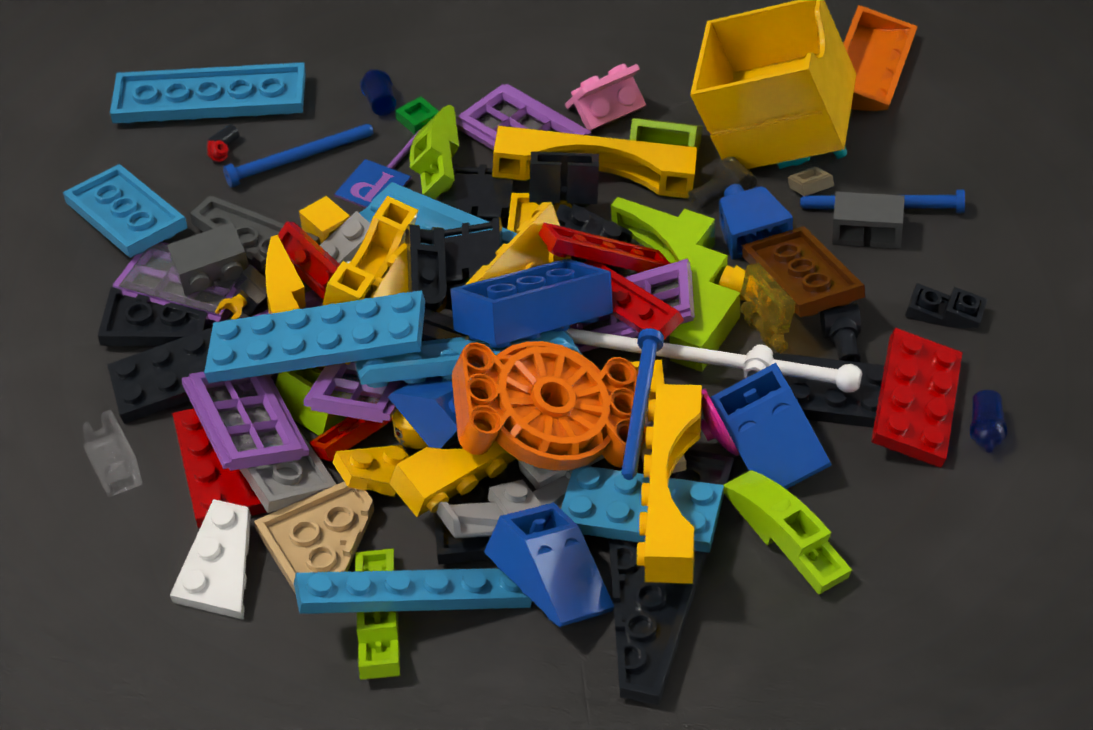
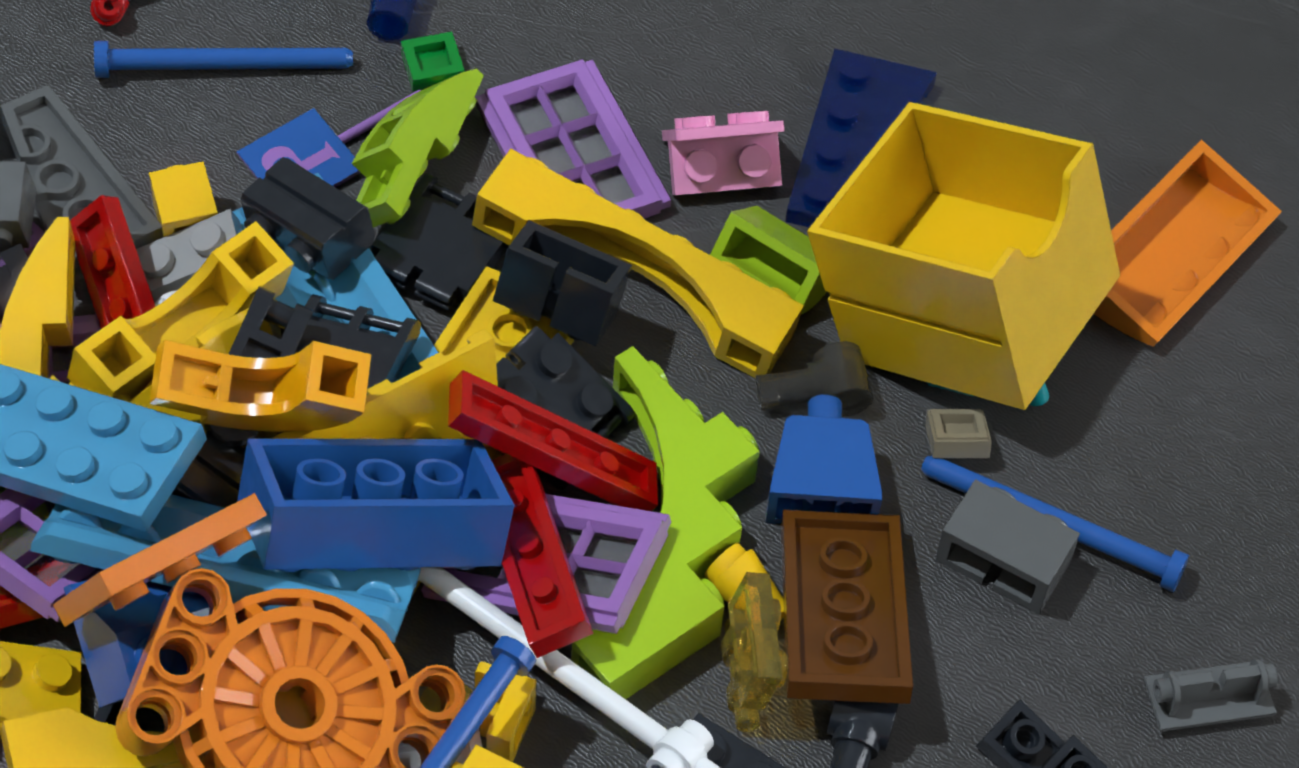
camera: 15 degrees right, 10 degrees up
none -> orange wing [53,493,267,627]
none -> light orange arch [149,340,371,432]
none -> black brick [240,157,375,280]
none -> clear blue wing [785,49,937,228]
none -> dark grey hinge [1144,659,1278,732]

